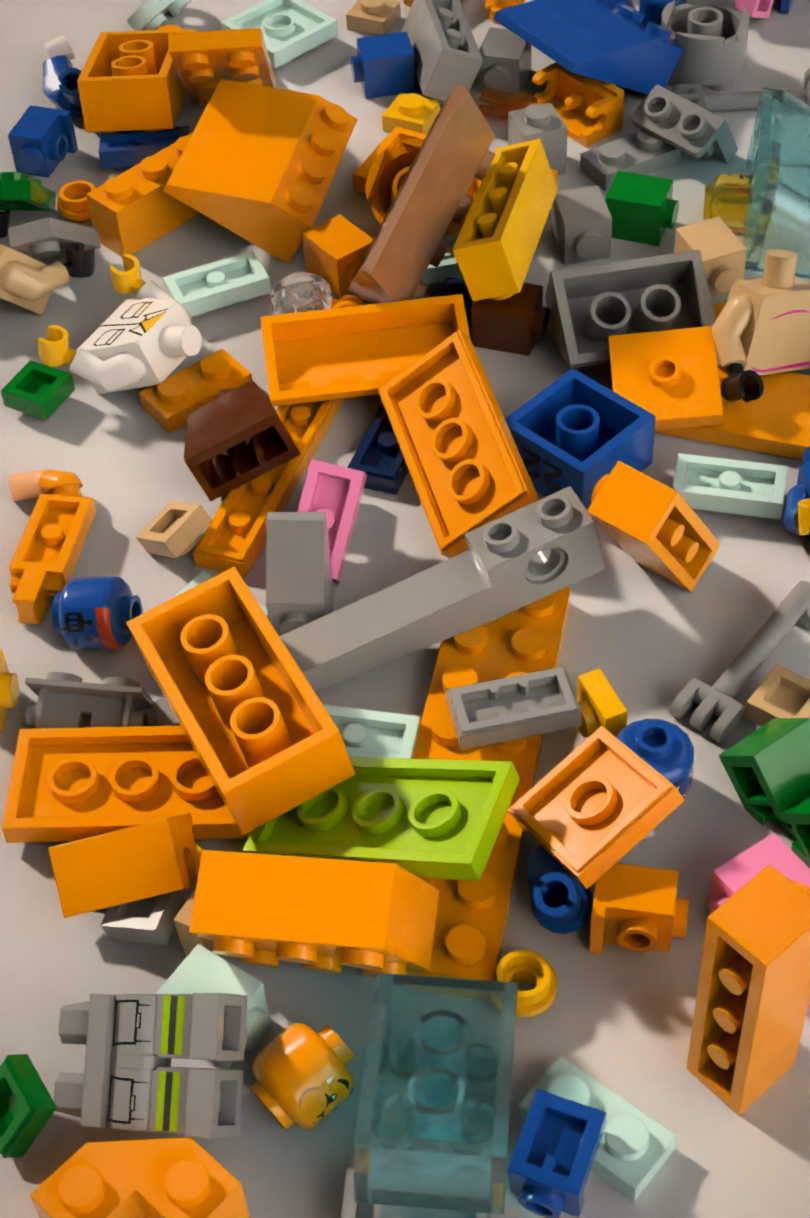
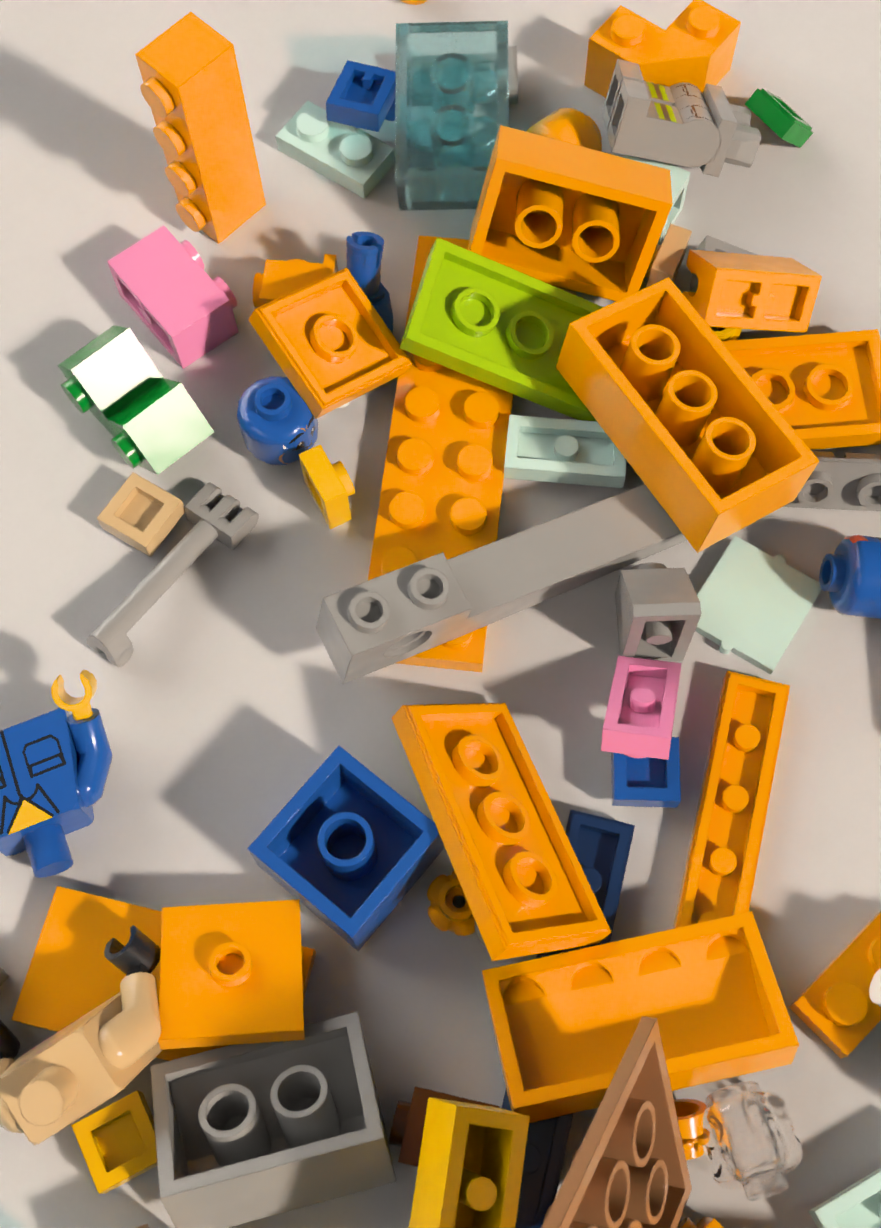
camera: 175 degrees right, 20 degrees up
tan plate [136,500,213,559] -> none
reddish brown torso [184,382,301,501] -> none
light grey plate [446,666,582,750] -> none
yellow plate [490,949,557,1017] -> none
light orange brick [587,460,721,592] -> none
light aqua plate [672,453,788,520] -> none

